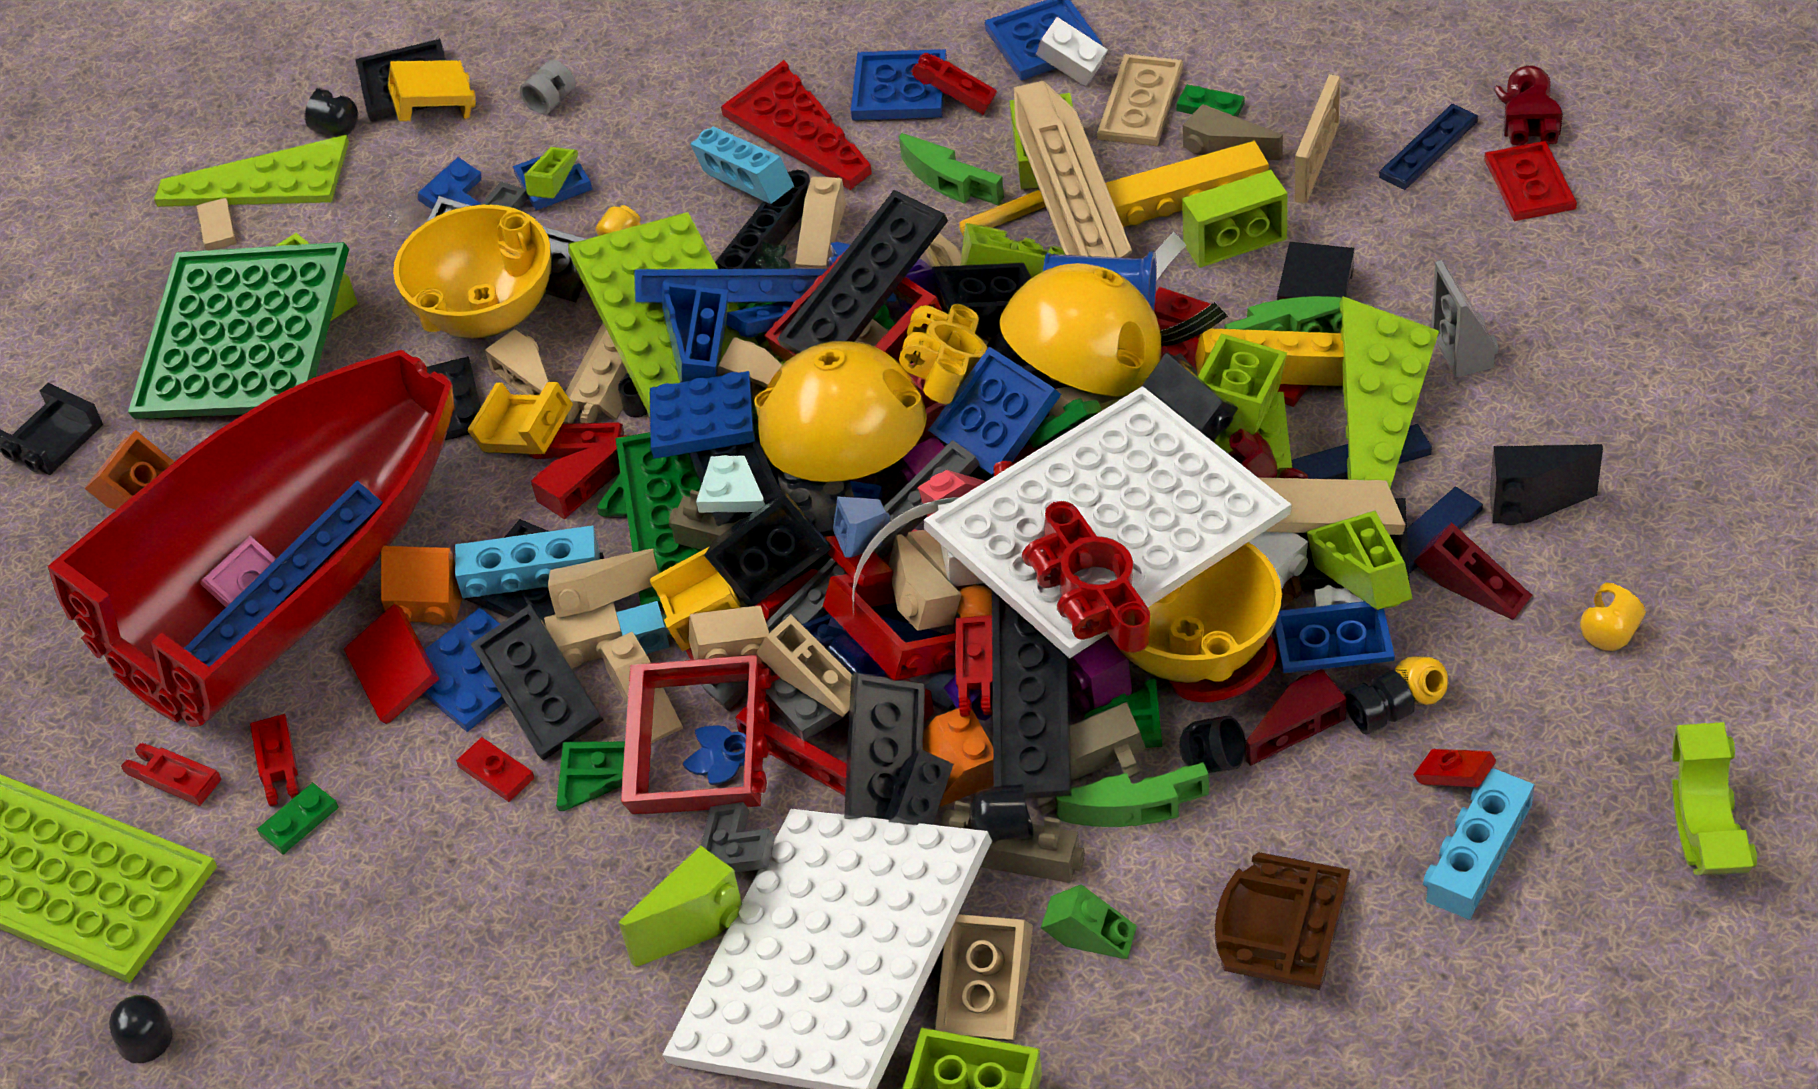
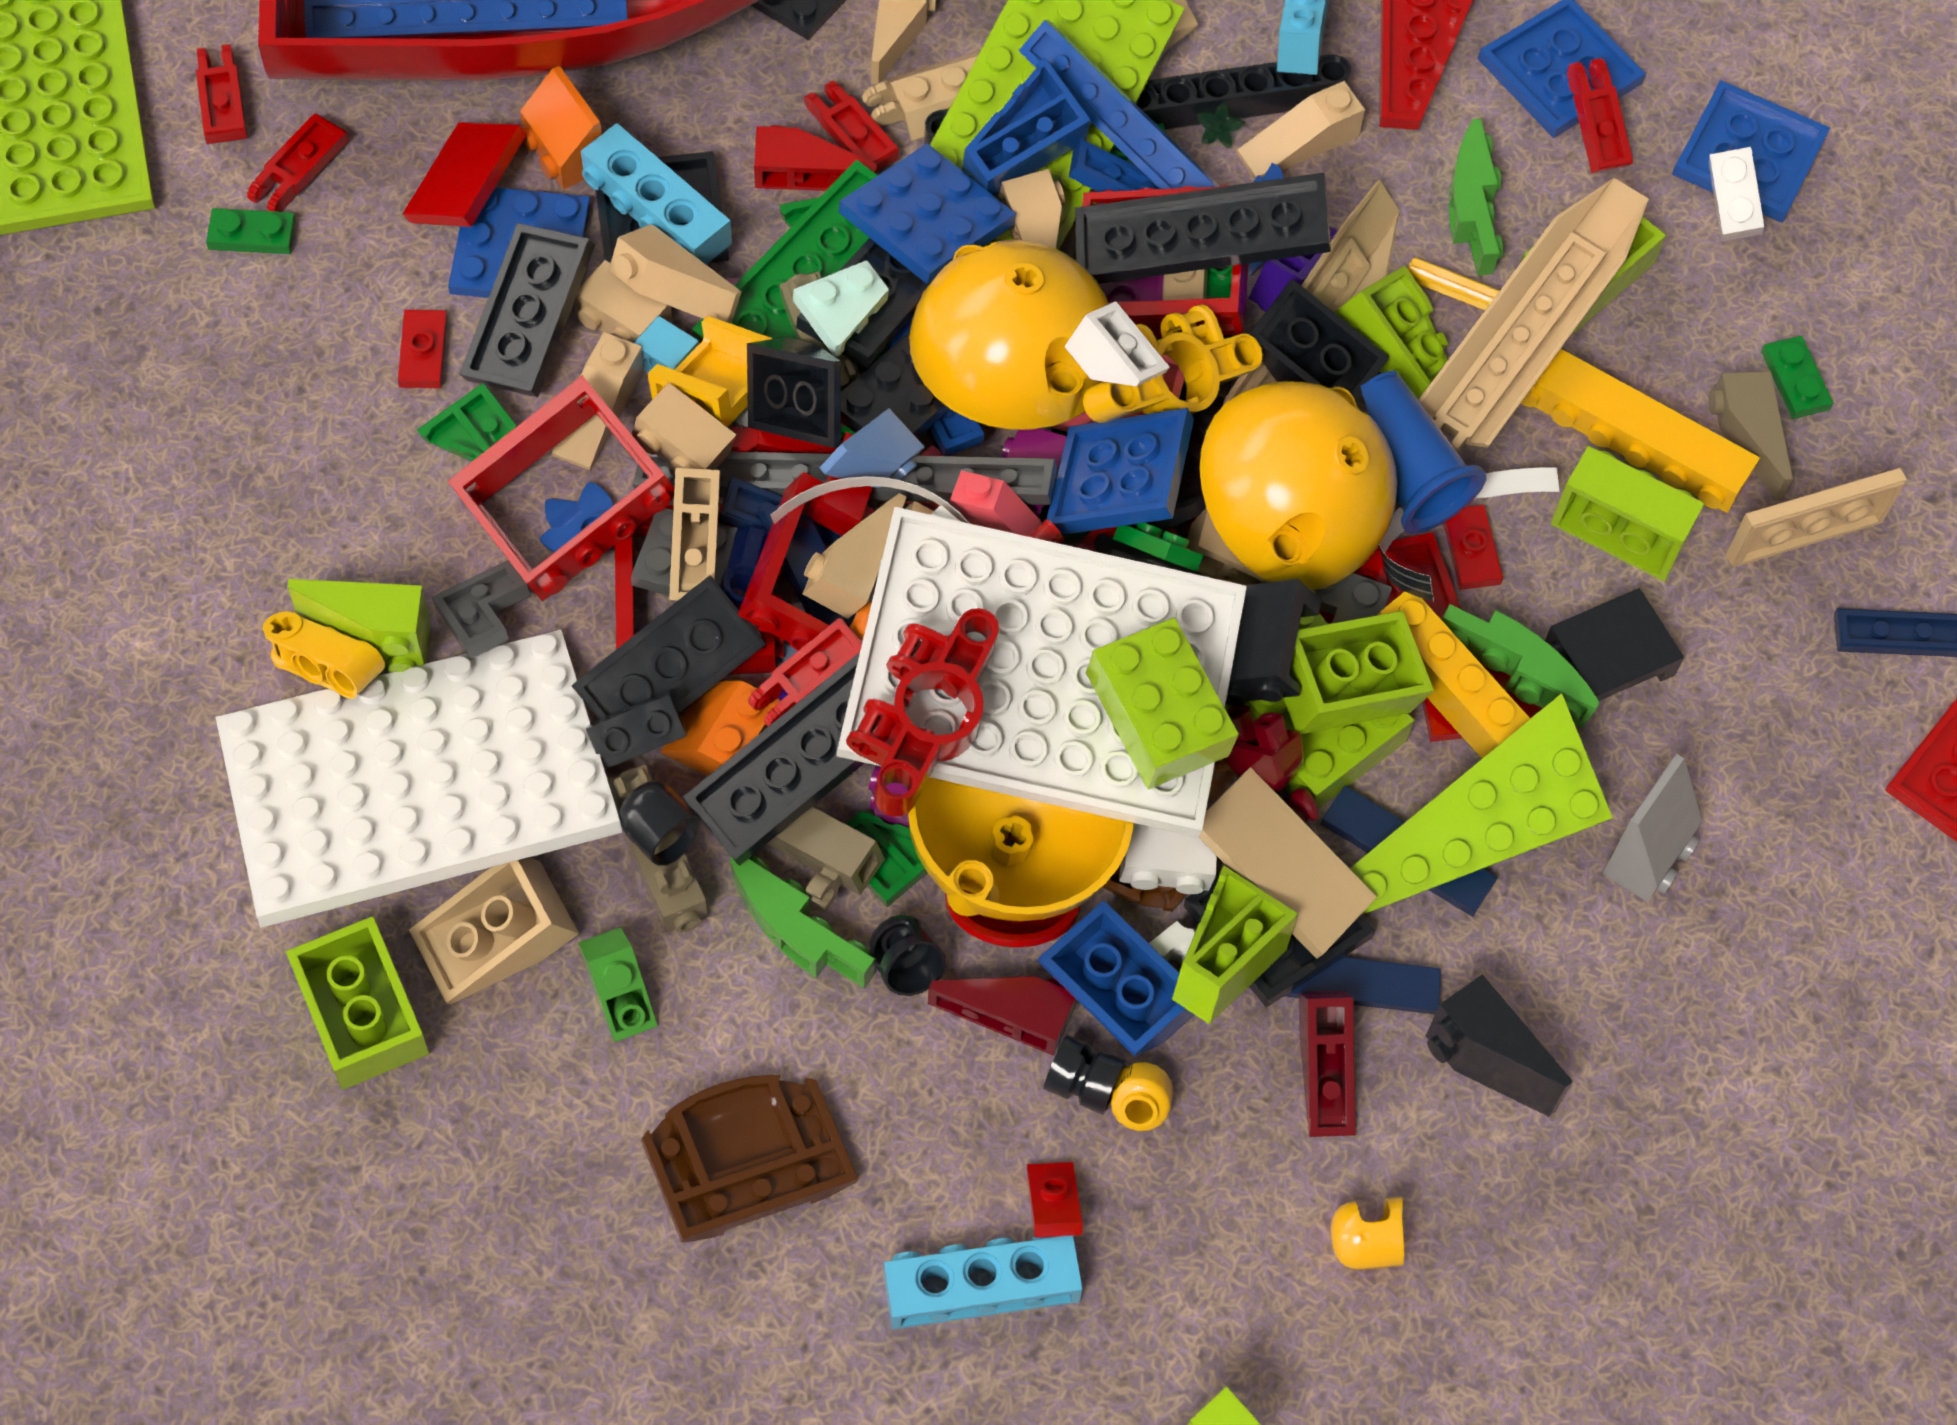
camera: 40 degrees right, 15 degrees up
yellow panel [468,382,573,454] -> none
tan tile [1097,54,1183,146] -> none
none -> yellow piece [263,611,385,699]
none -> white slope [1064,302,1170,386]
none -> lime brick [1086,617,1239,790]

